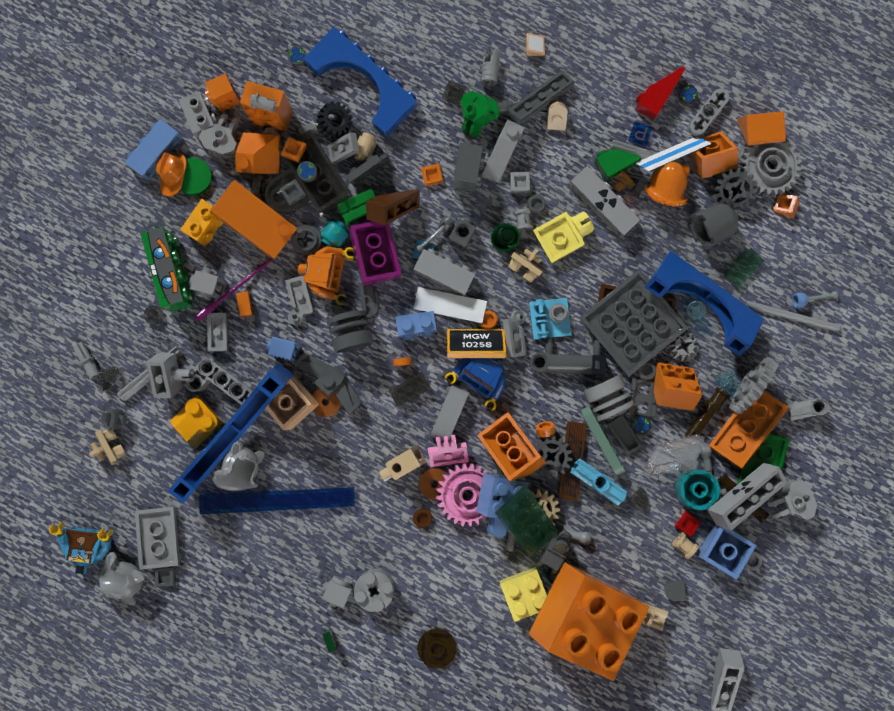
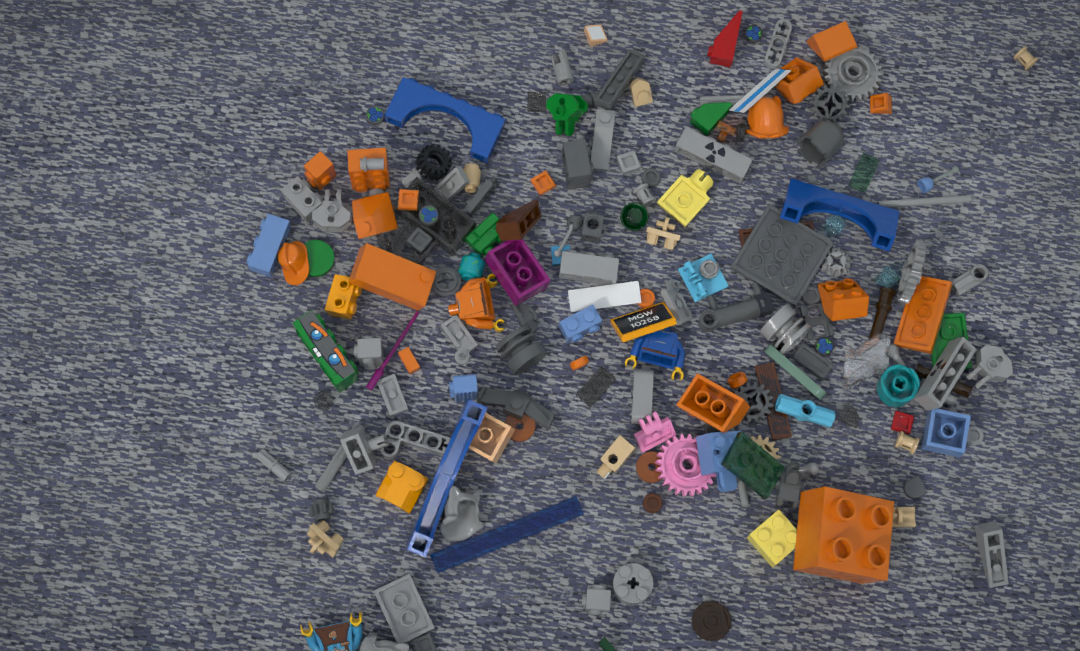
camera: 25 degrees left, 10 degrees down
clear smoke tile [98,366,119,391] -> none
clear blue tile [628,121,652,146] -> none

